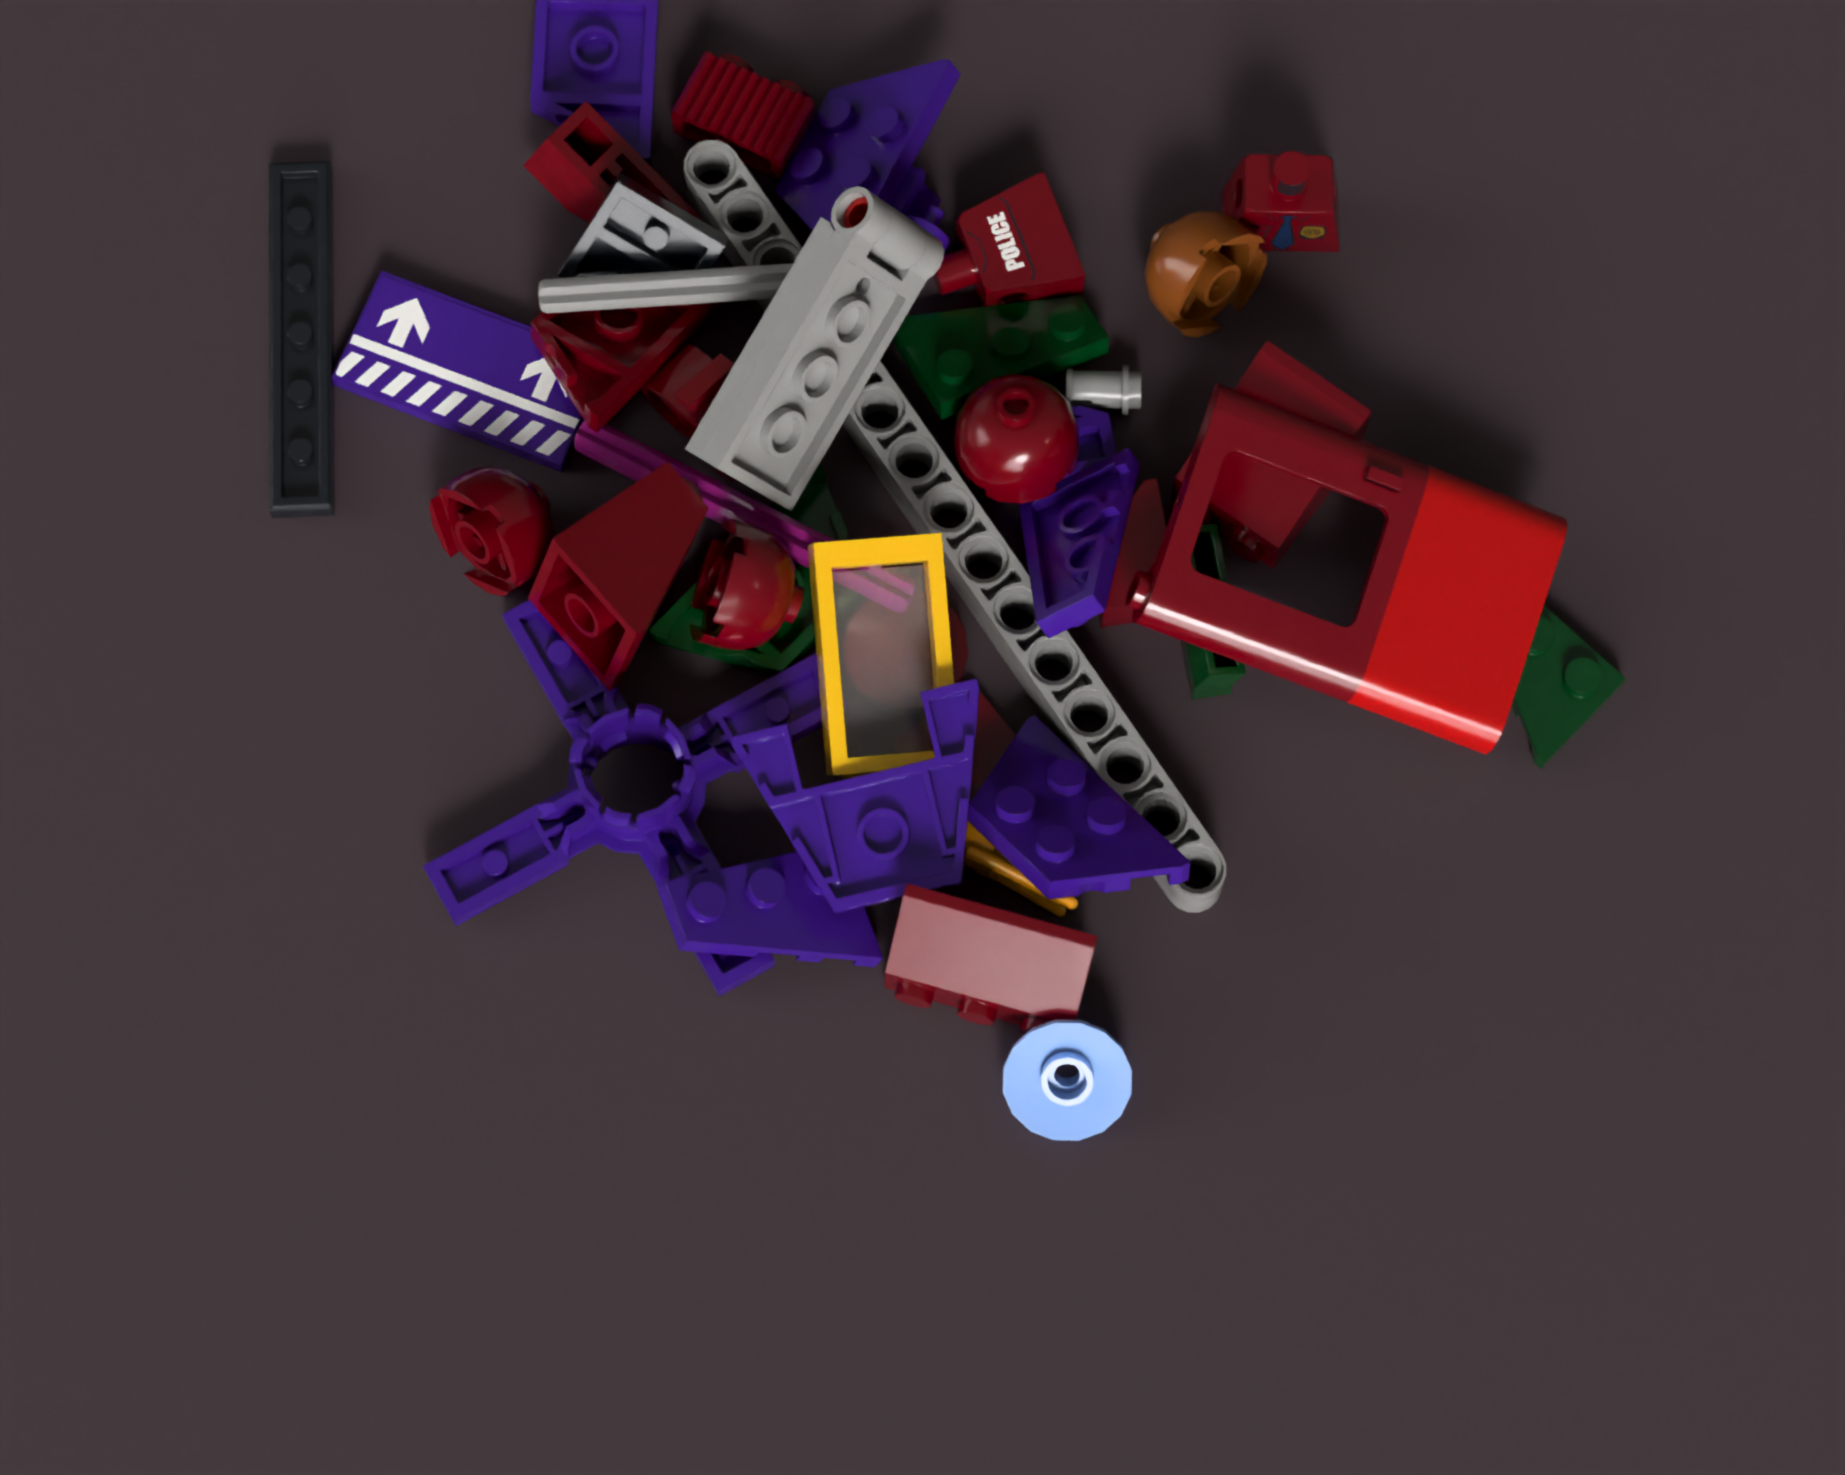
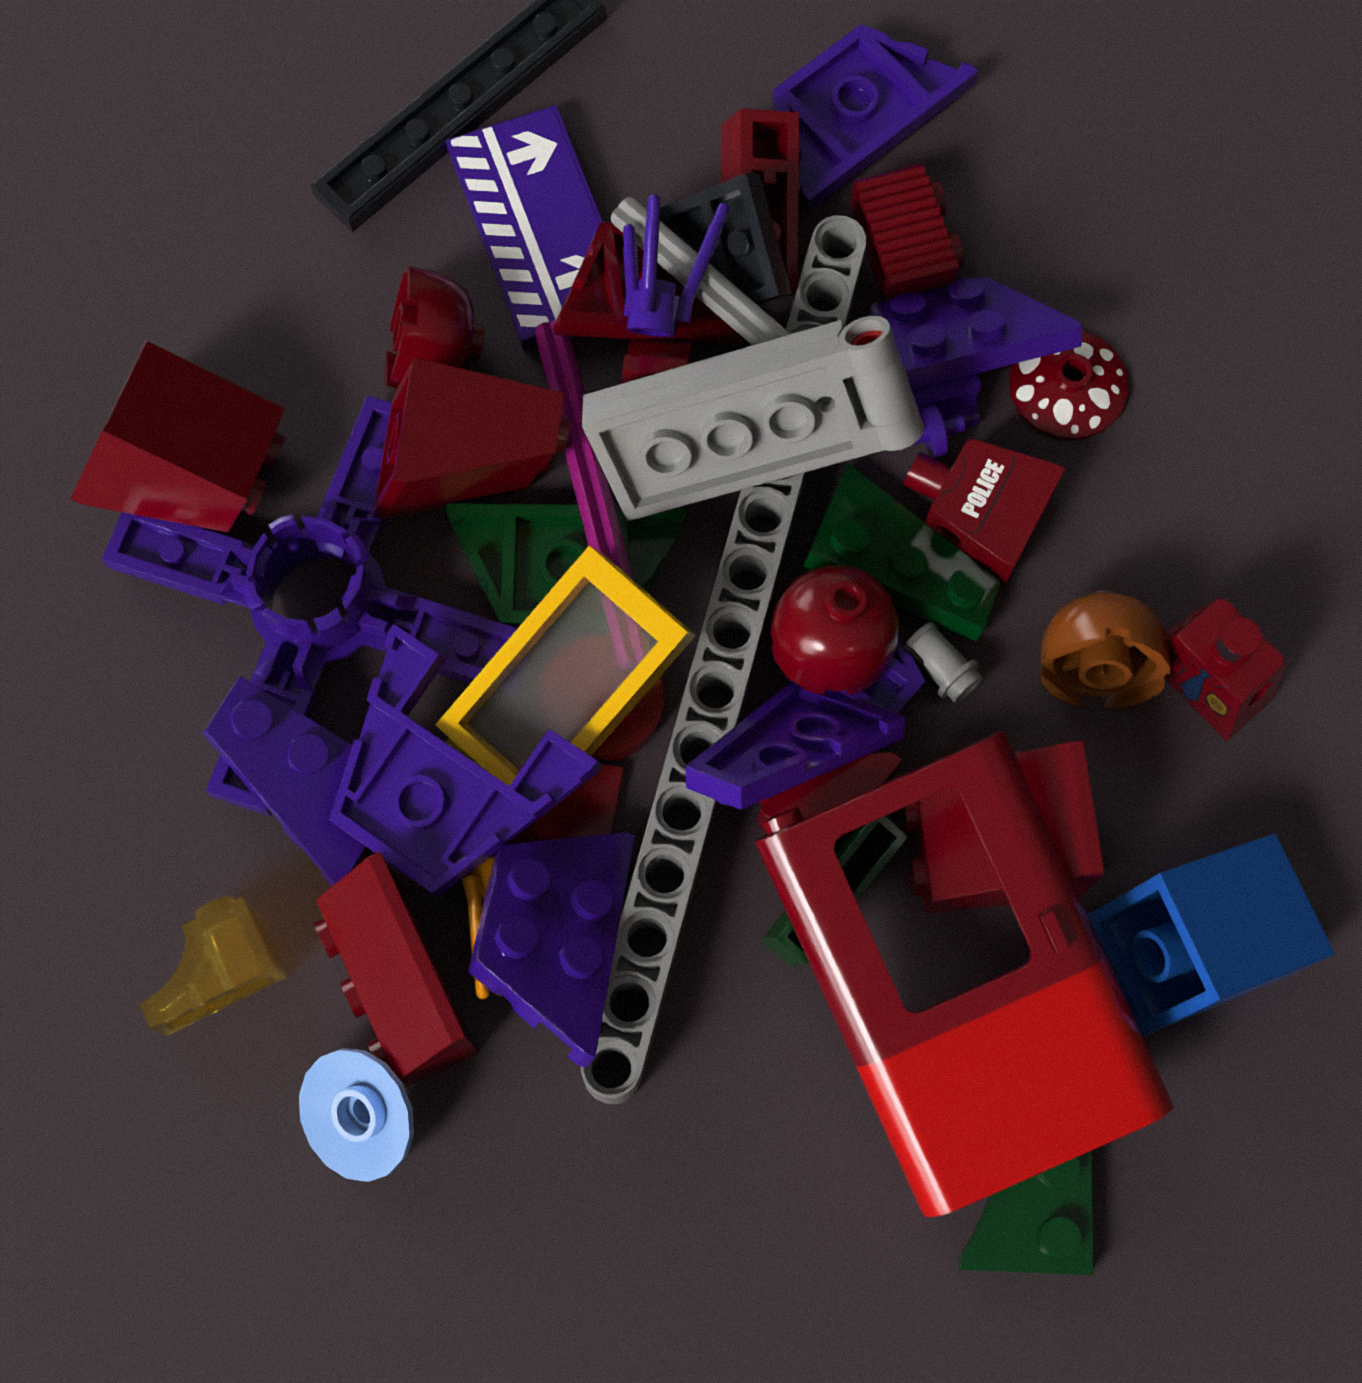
camera: 50 degrees right, 0 degrees up
dark red cylinder [690,519,803,650] -> none
none -> dark red slope [70,340,286,532]
none -> clear yellow arch [139,896,286,1037]
none -> dark purple plant [623,194,730,337]
none -> dark red dish [1009,330,1129,440]
none -> blue slope [1088,833,1335,1037]

